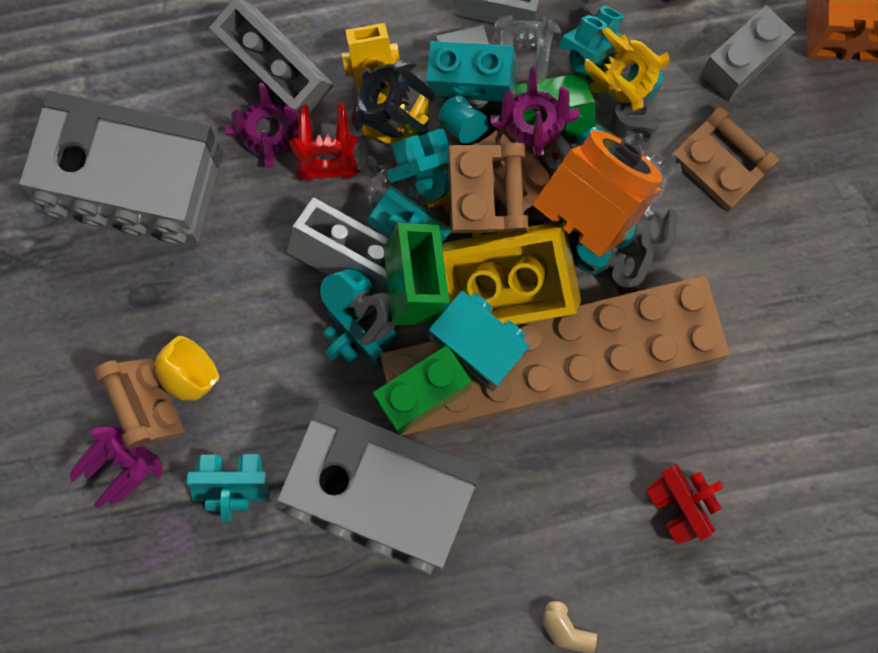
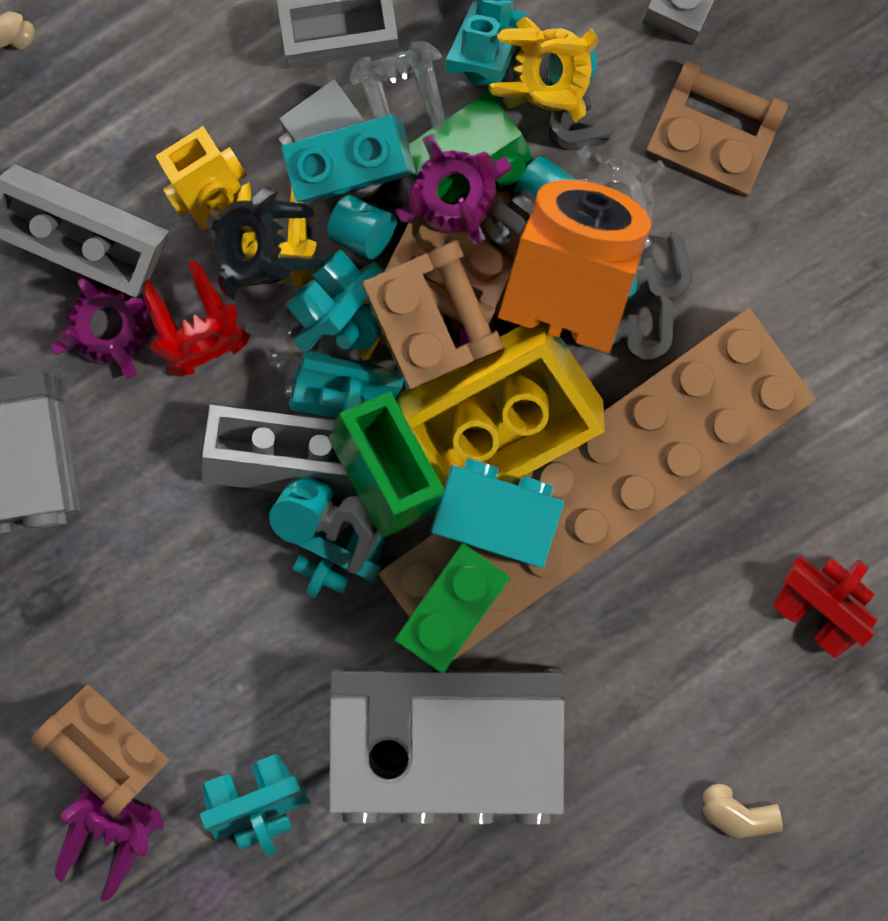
camera: 20 degrees left, 10 degrees up
yellow hair [155,336,219,401] -> none

